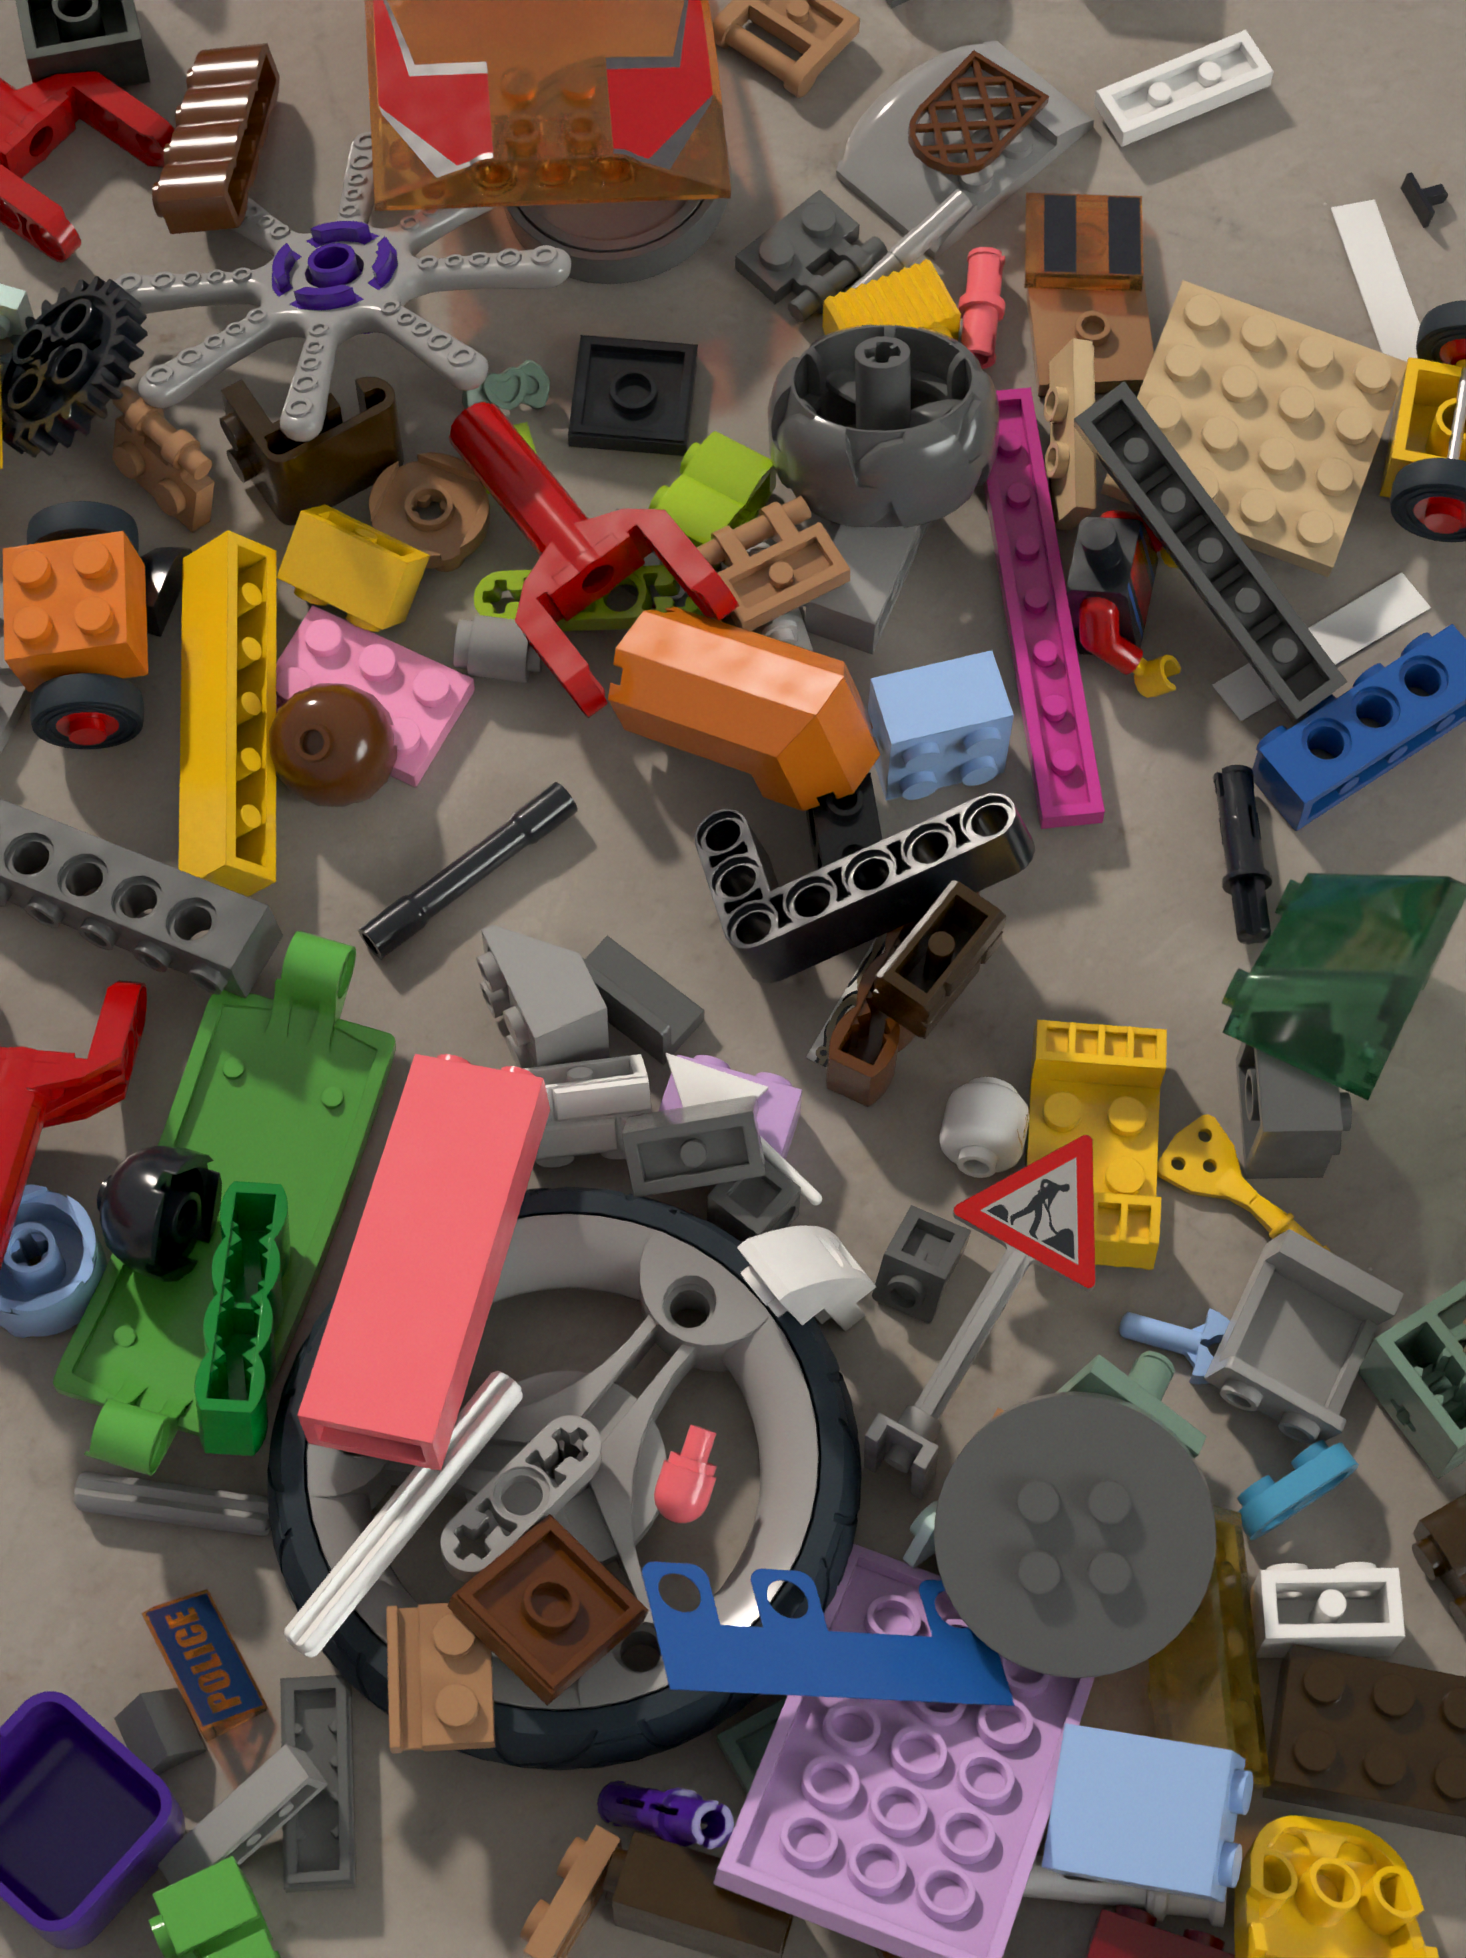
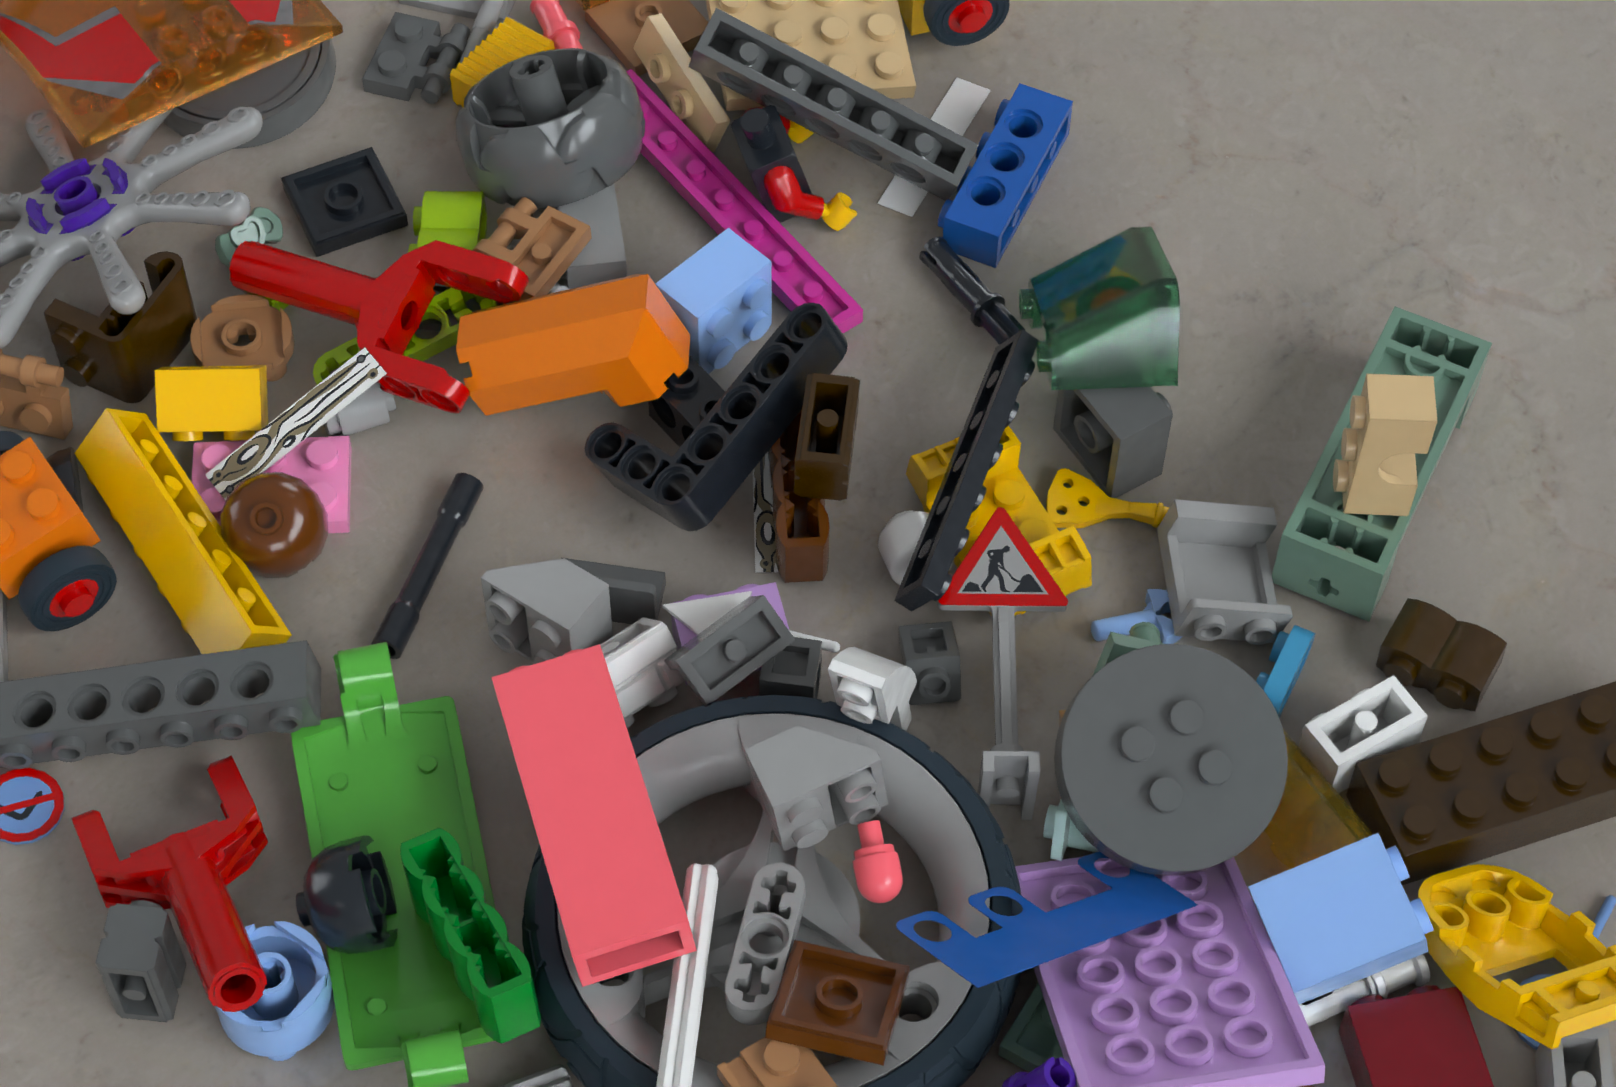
camera: 30 degrees left, 10 degrees down
none -> sticker [205,347,387,501]
none -> light grey slope [745,725,888,851]
none -> black plate [894,329,1039,611]

